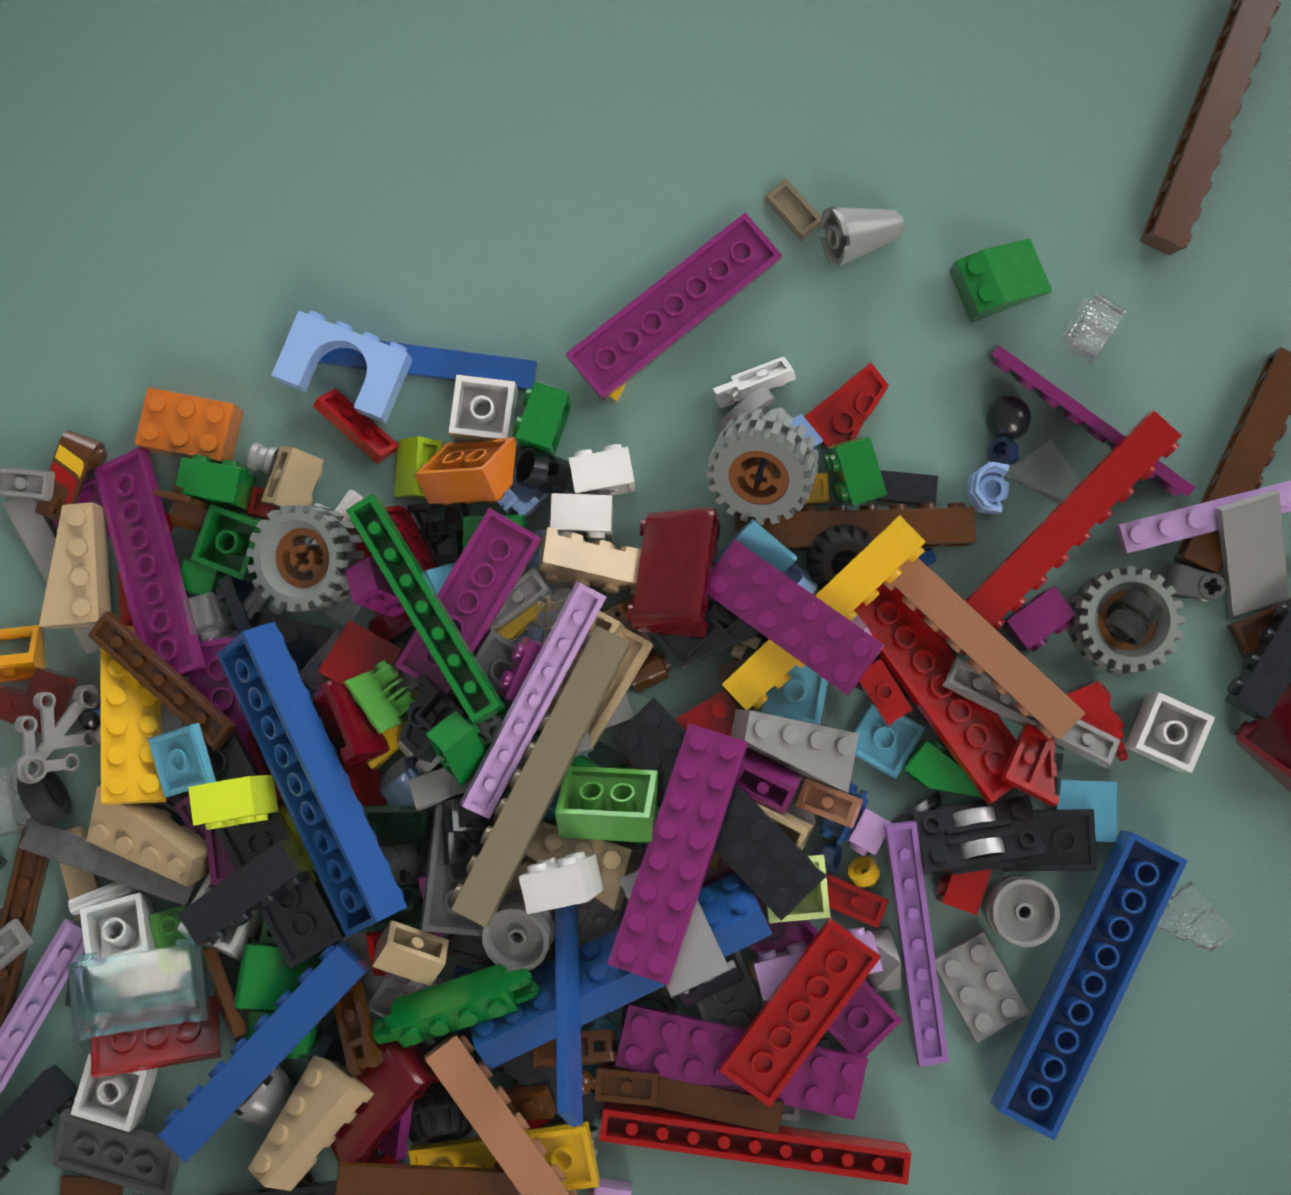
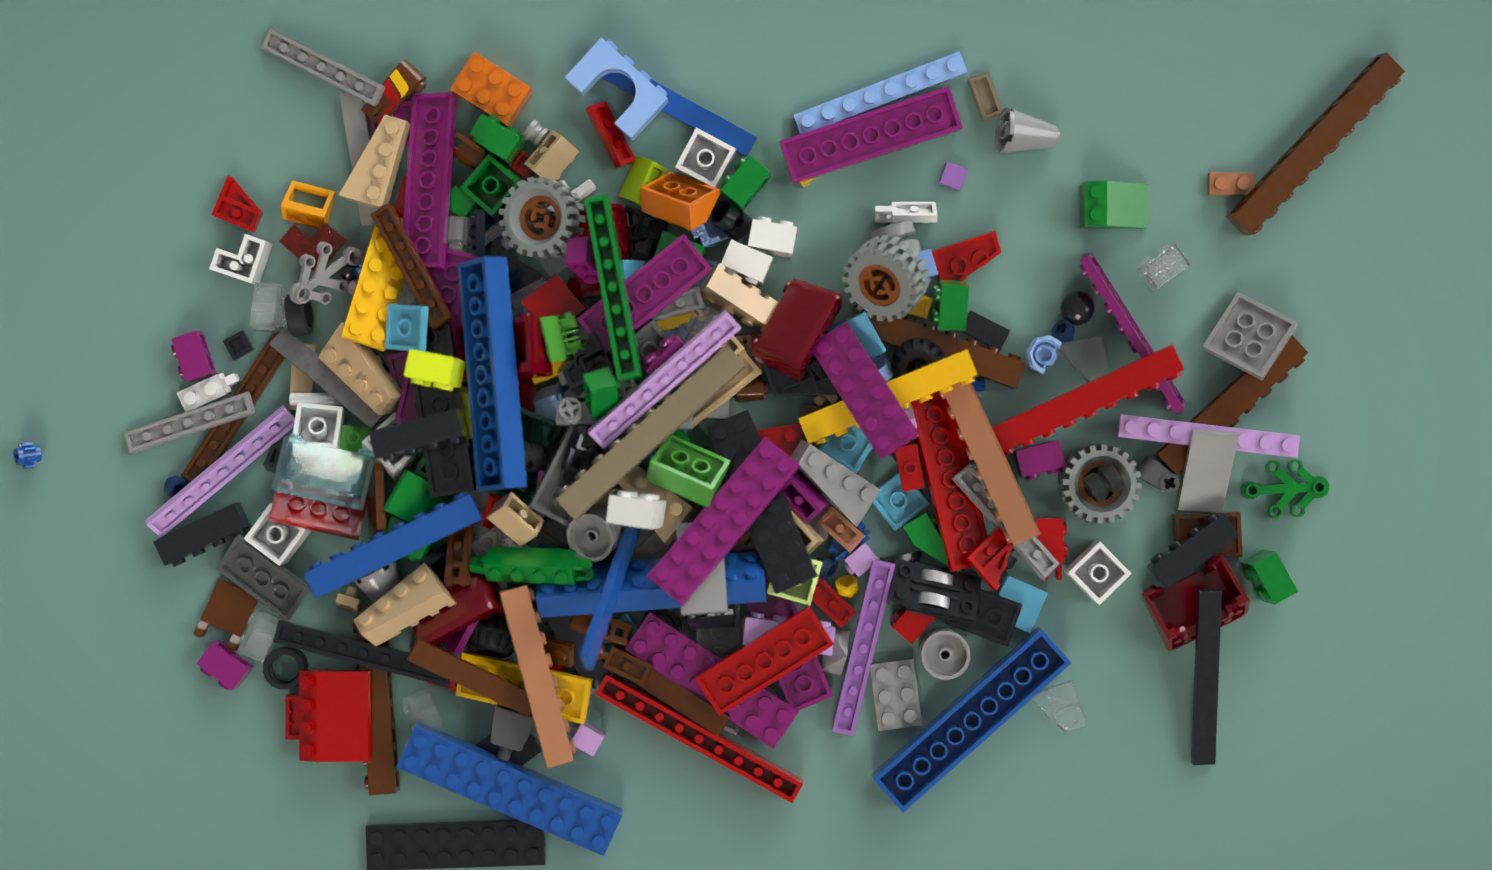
camera: 10 degrees right, 5 degrees up
none -> tan tile [335,586,362,613]
none -> light grey wheel [559,397,583,424]
none -> light blue plate [793,51,967,134]
none -> medium lavender tile [939,162,968,191]
none -> light grey plate [1202,292,1298,380]
none -> nougat plate [1208,172,1254,196]

